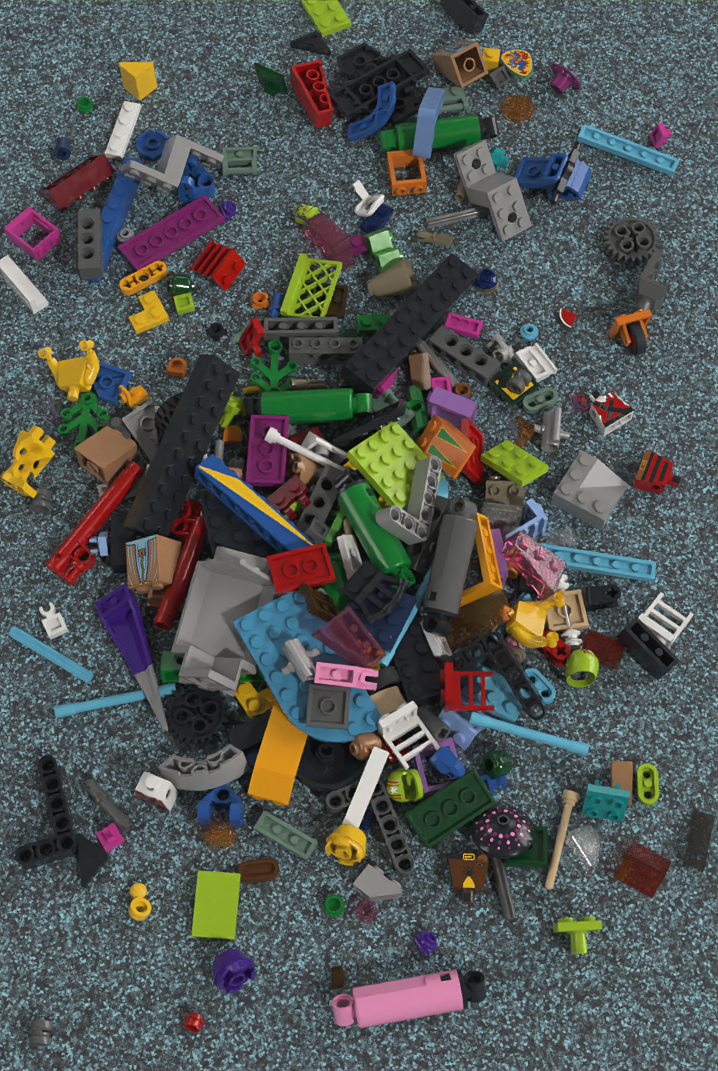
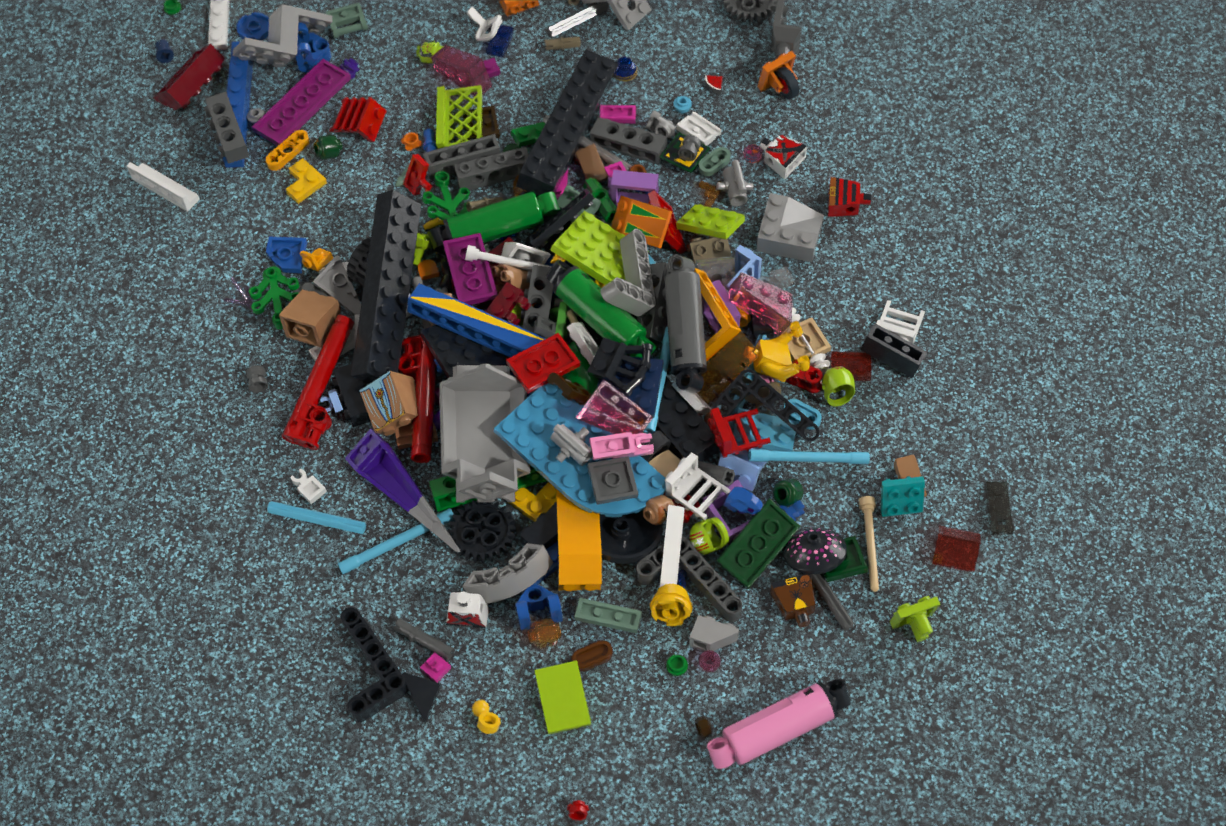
camera: 15 degrees left, 5 degrees down
yellow hips [0,425,56,498] -> none
dark pink window [4,207,62,261] -> none
yellow torso [38,340,100,401] -> none
orange tile [166,358,187,378] -> none
lime plate [173,292,195,315] -> none
black plate [206,322,228,342] -> none
dark purple cone [212,949,256,993] -> none
bright green brick [364,228,403,272] -> none
dark tan cone [367,259,418,297] -> none
dark purple plate [412,930,437,957] -> none
medium azure plate [538,543,656,582] -> none
clear slope [565,825,601,879] -> none
black piece [581,584,621,611] -> none
lime plate [636,763,659,806] -> none

